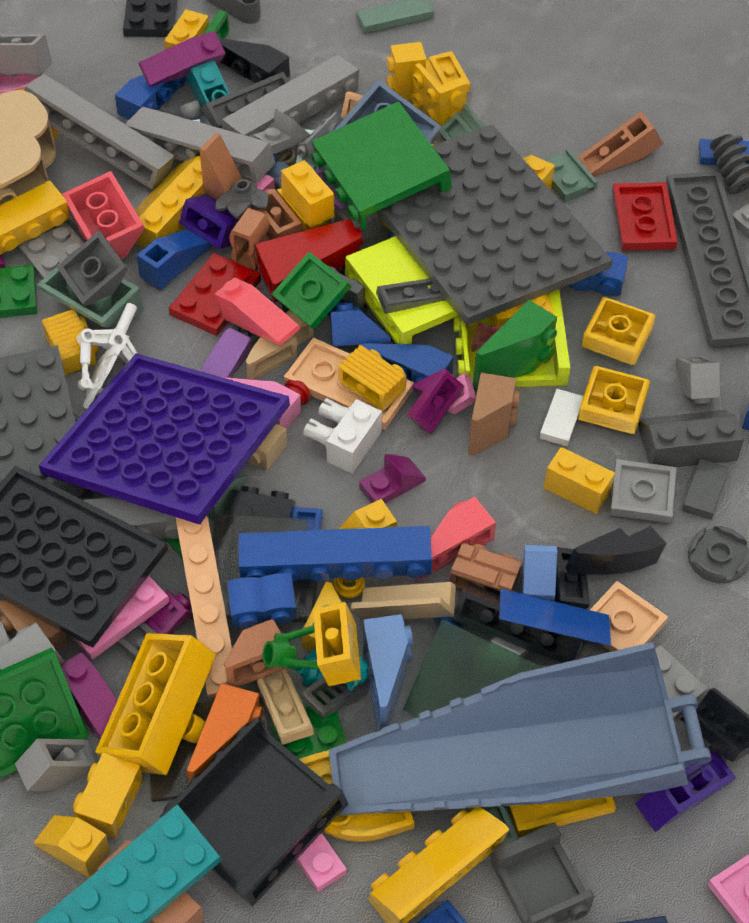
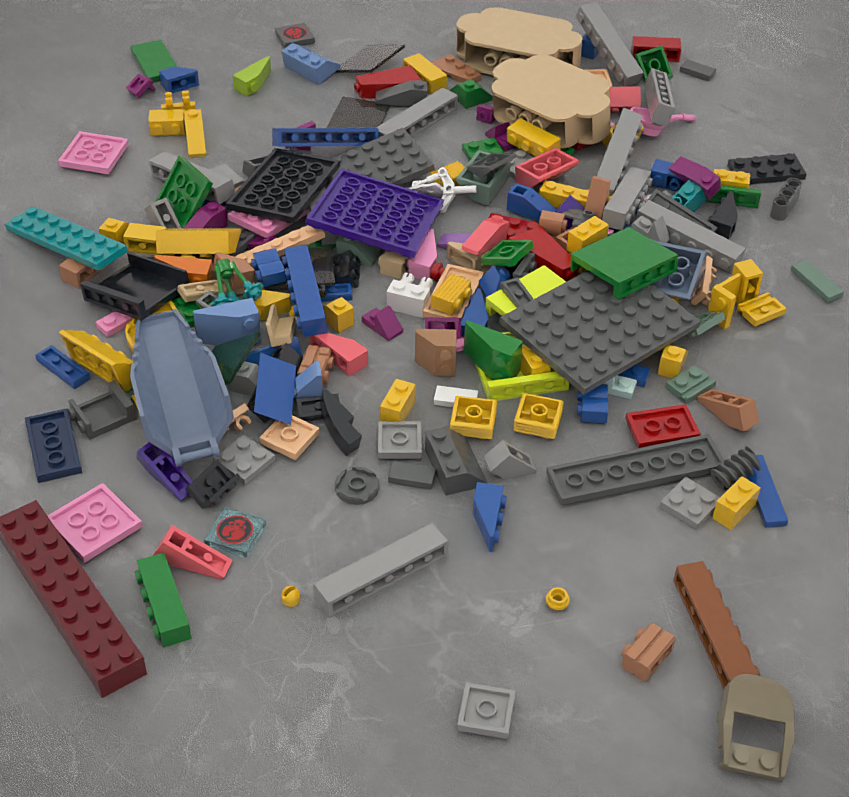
camera: 80 degrees right, 10 degrees down
yellow brick [313,602,361,686] -> none

